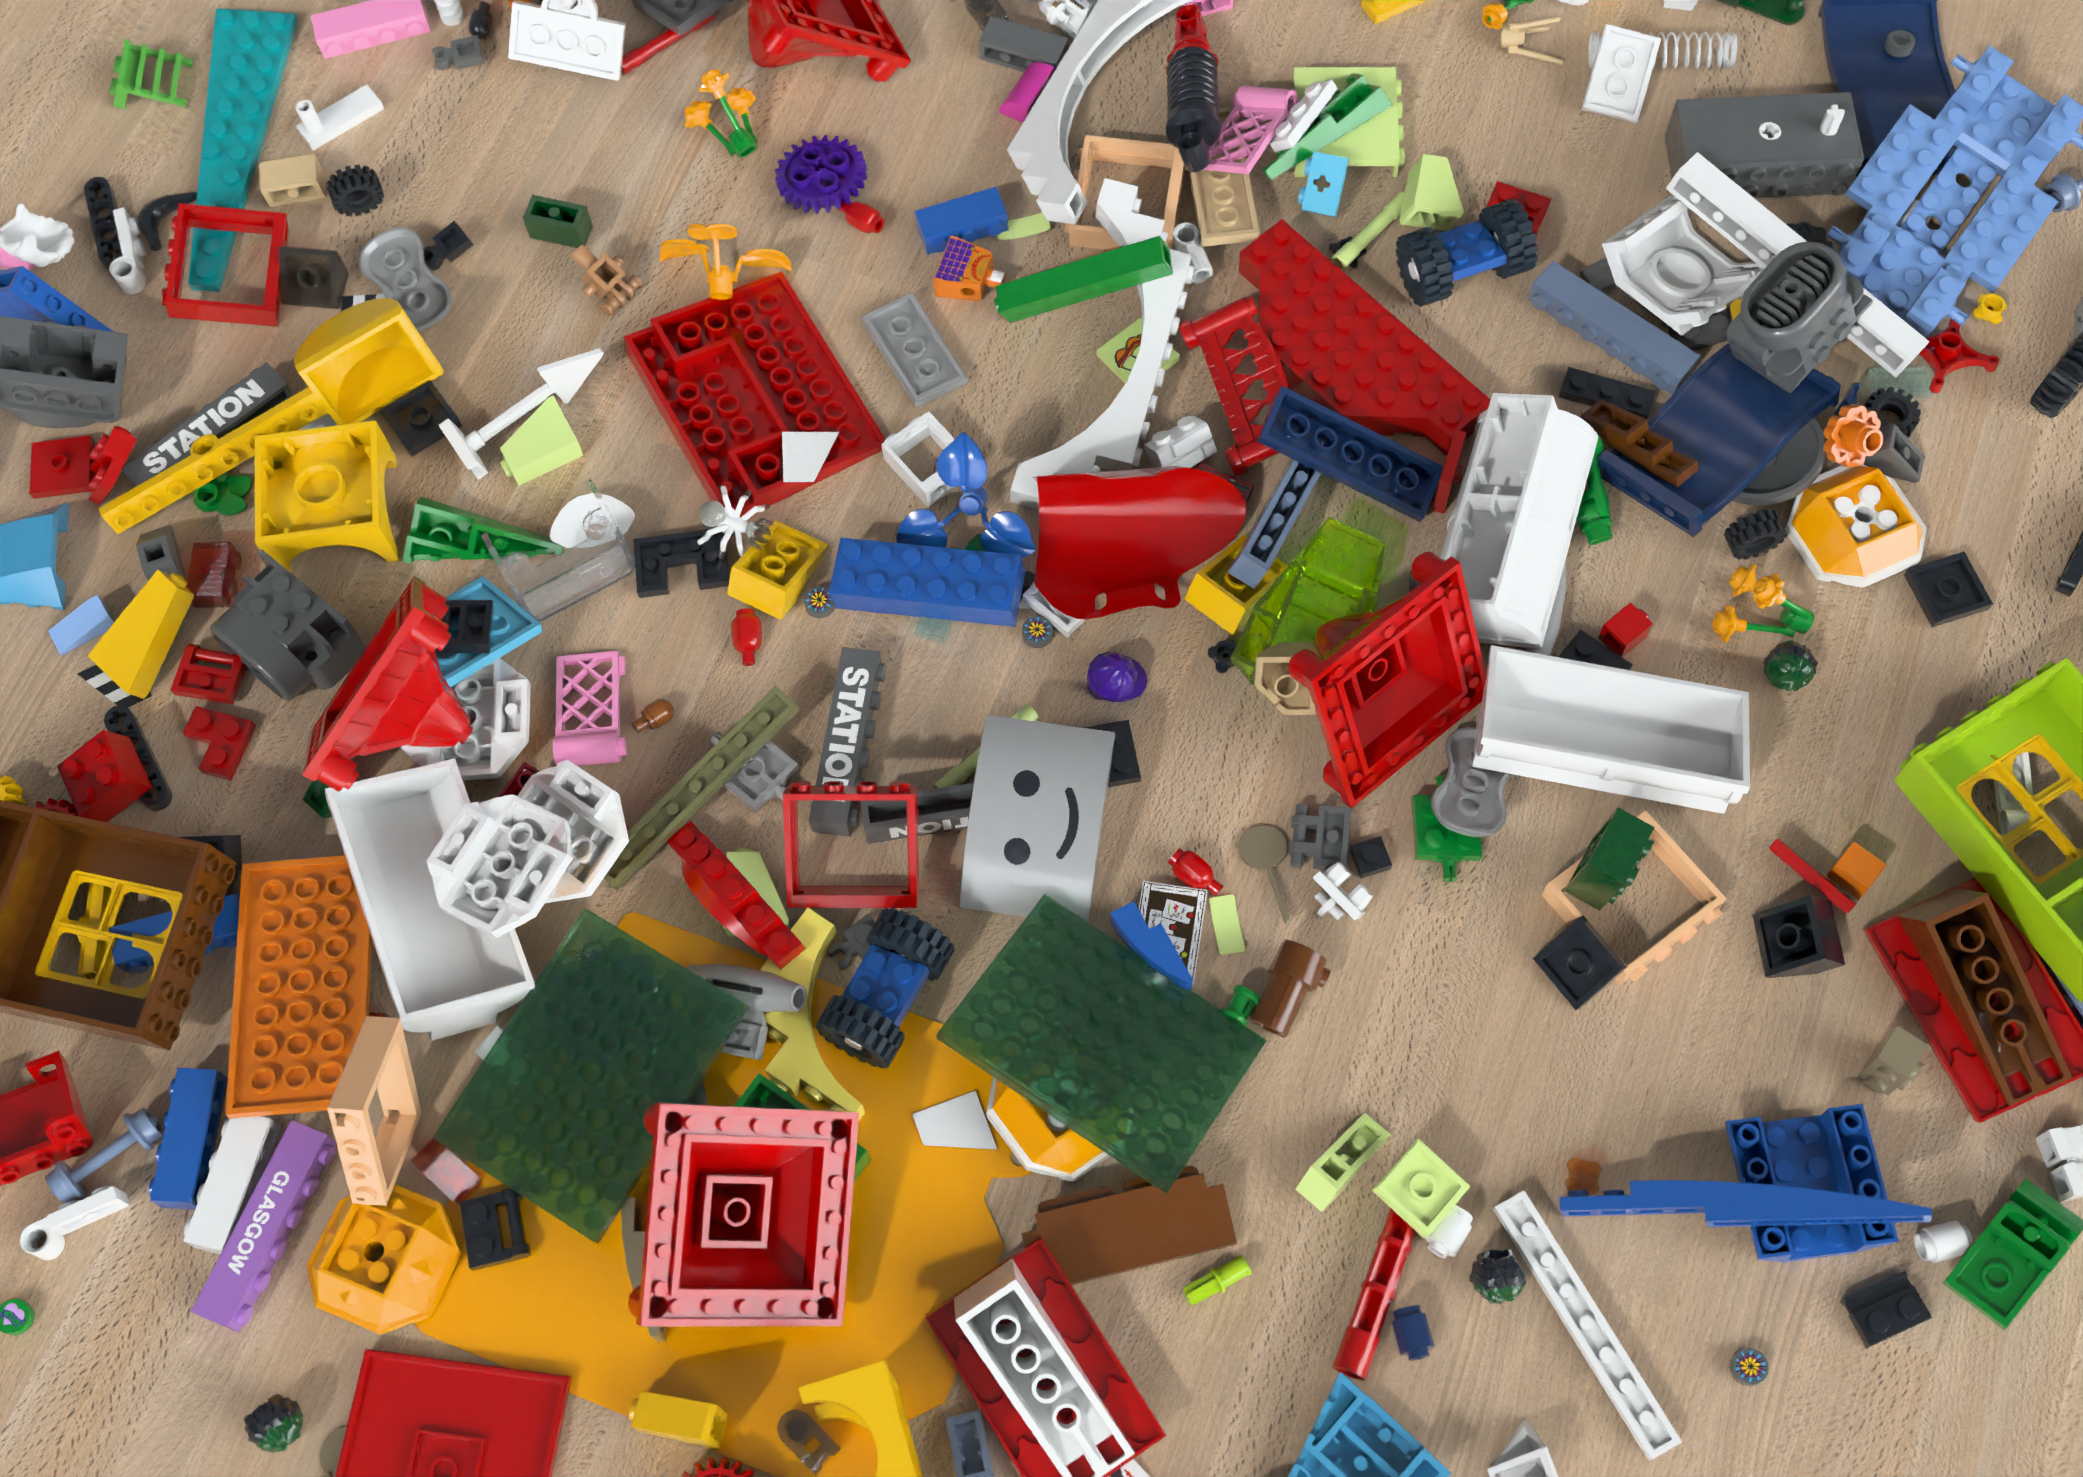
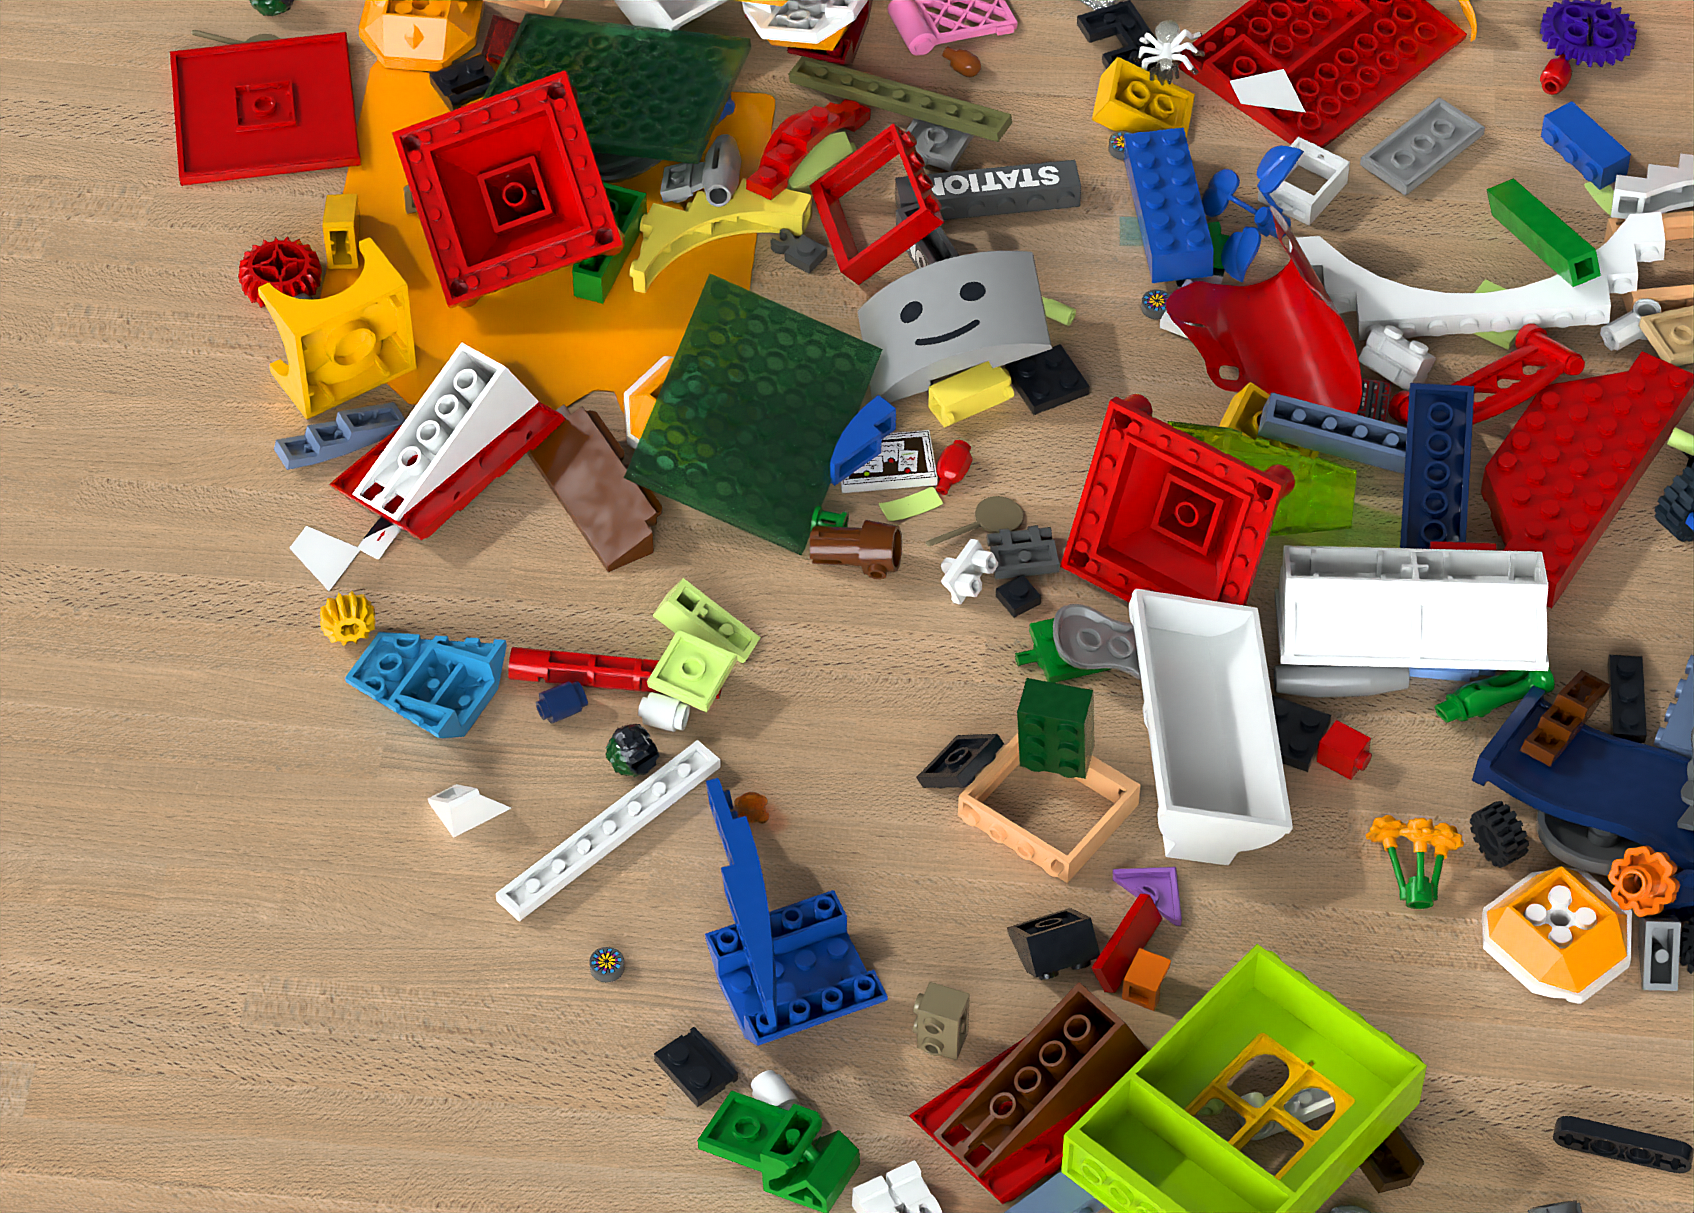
camera: 70 degrees right, 15 degrees down
red plant [731,608,762,666] -> none
black plate [815,907,955,1069] -> none
white sticker [912,1091,997,1150] -> none
torso [933,236,1006,301] -> none
dark purple piece [1087,652,1147,702] -> none
lime axle [1183,1255,1252,1305] -> none
dark green piece [1763,640,1818,691] -> none
black plate [1904,551,1993,627] -> none
none -> light yellow brick [928,361,1014,428]
none -> medium lavender tile [1112,867,1182,926]

